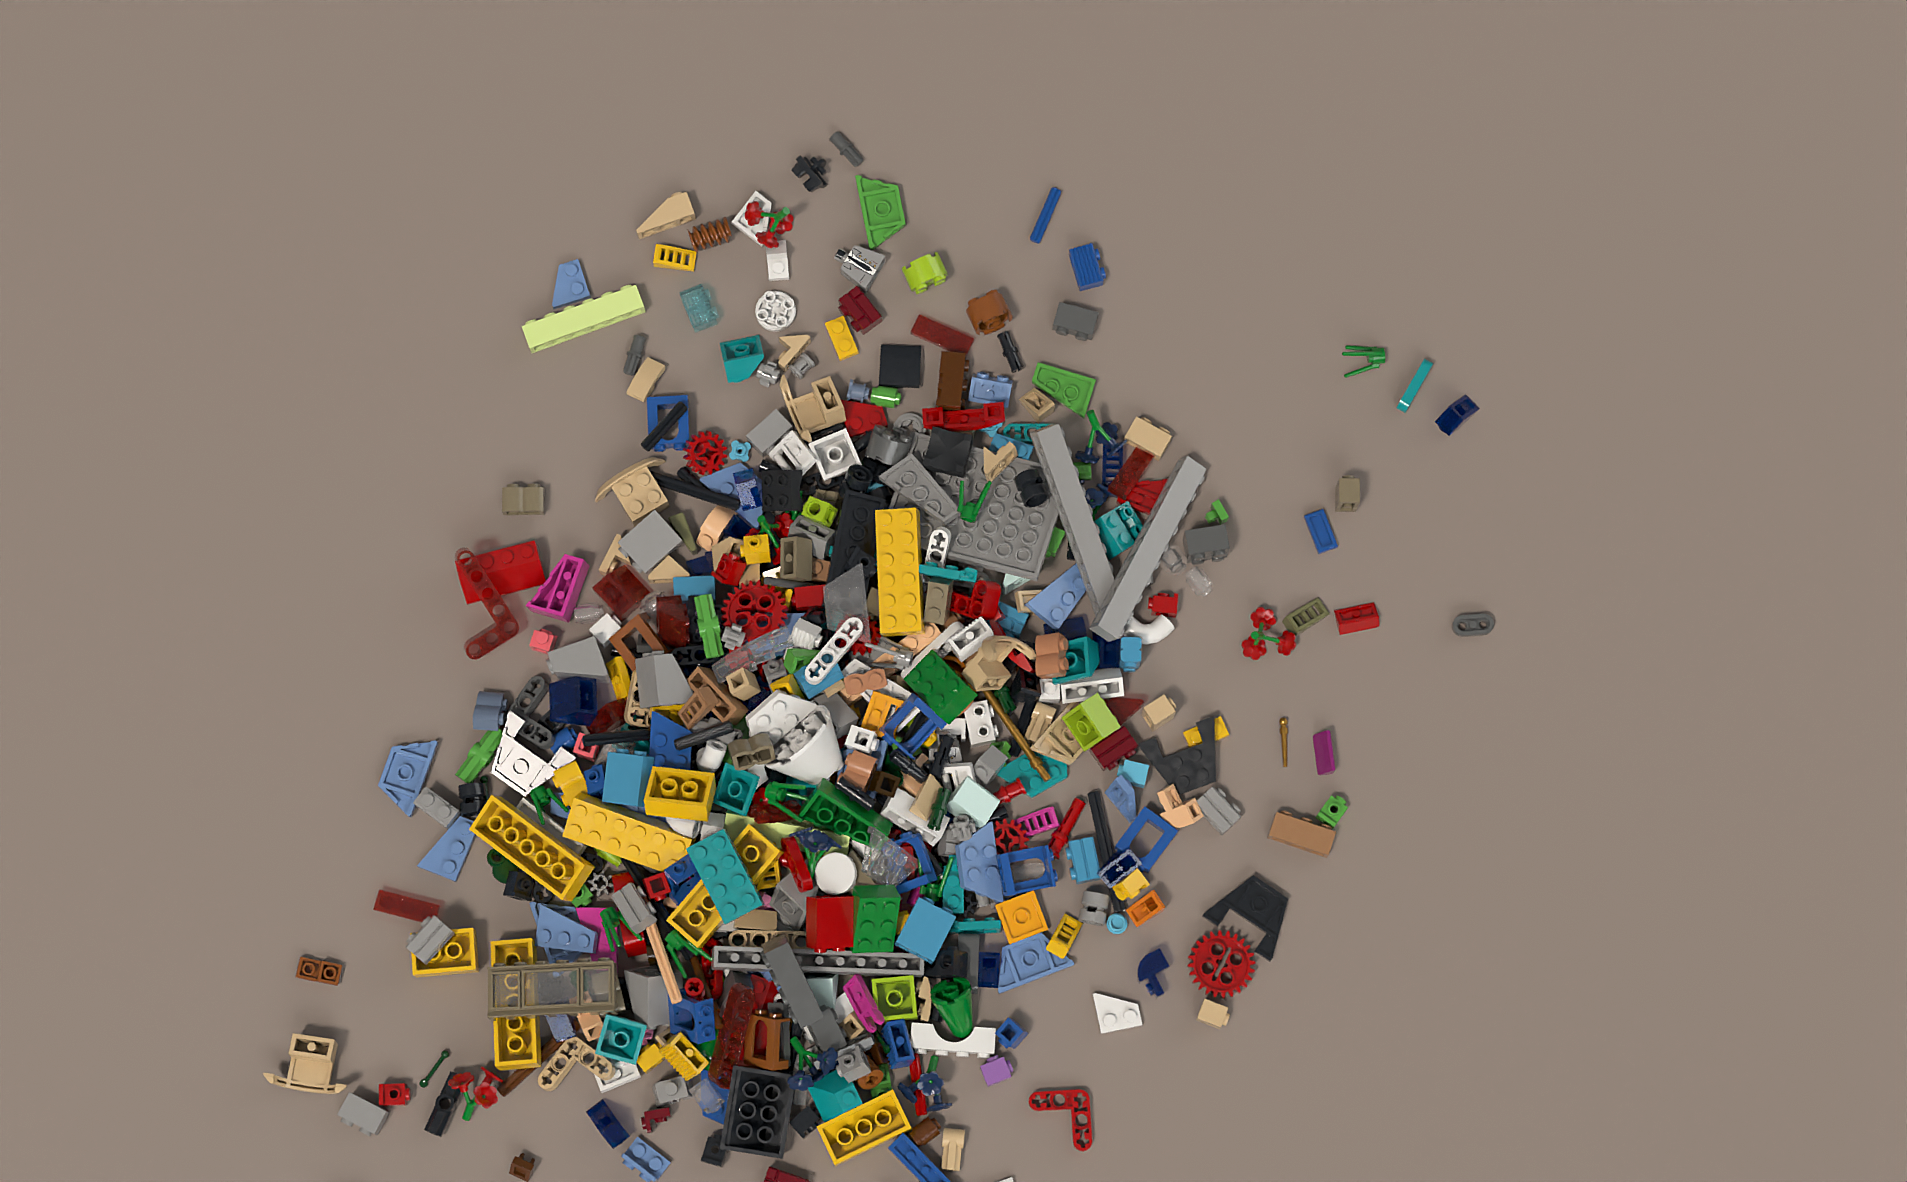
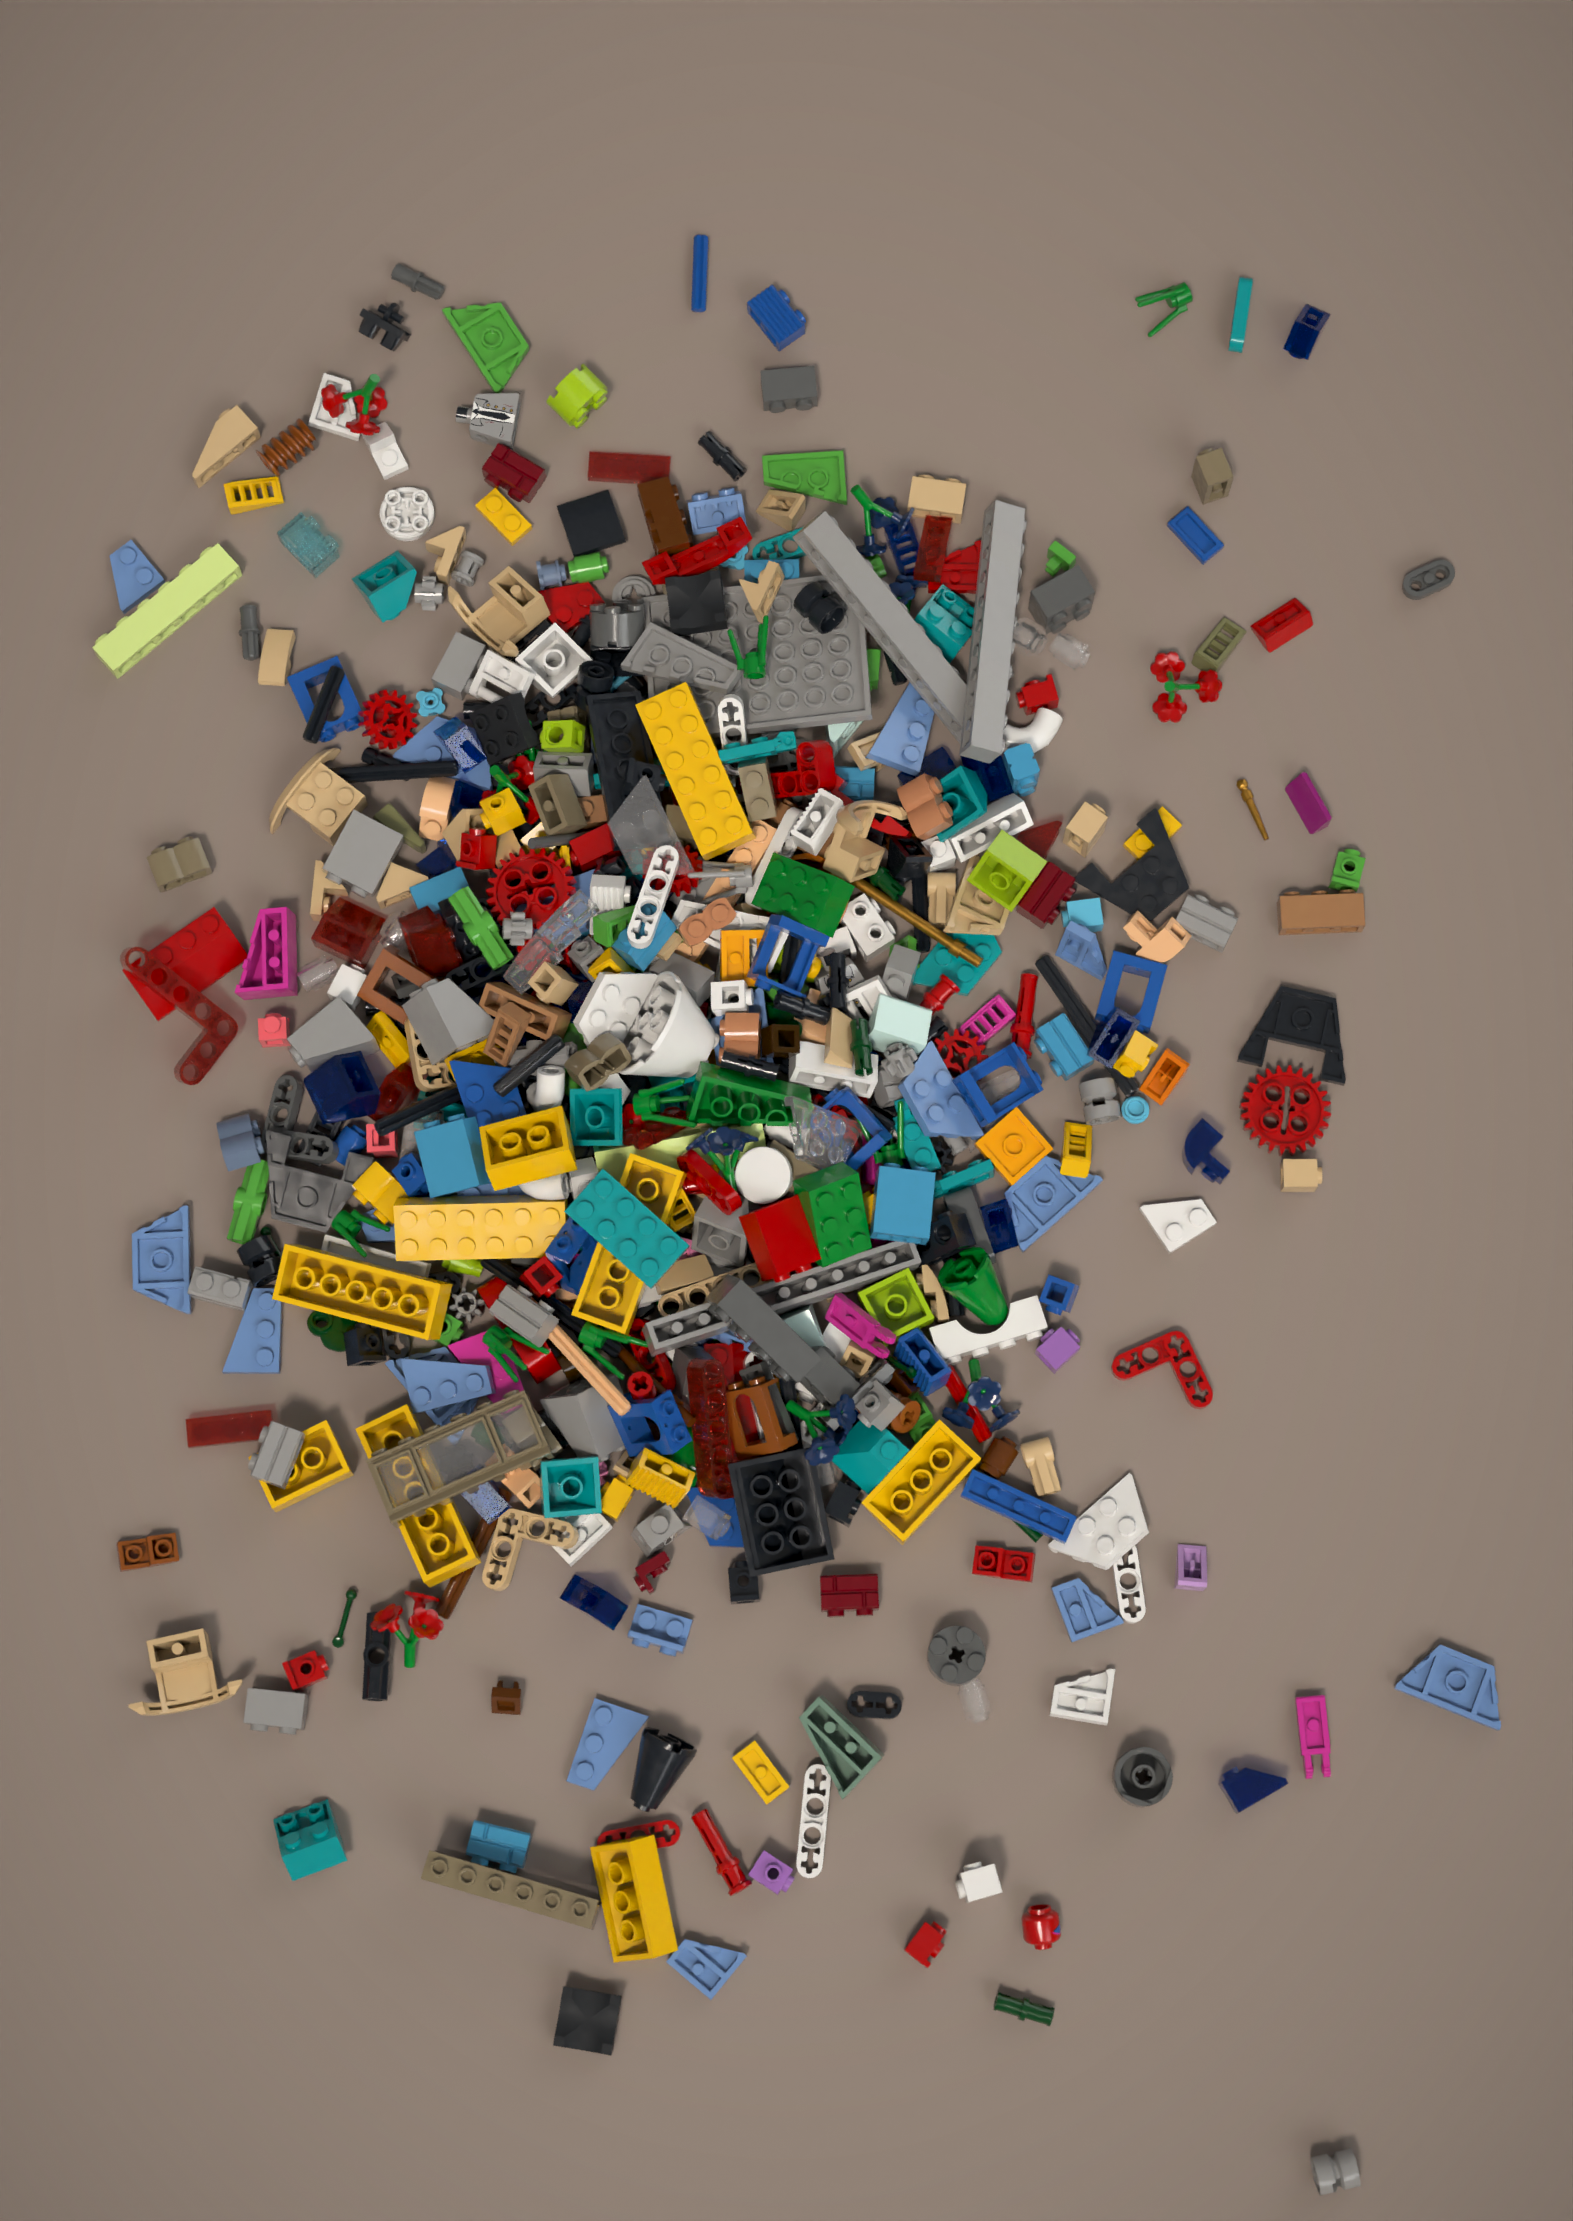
camera: 20 degrees left, 0 degrees up
dark orange brick [966,289,1013,335] -> none

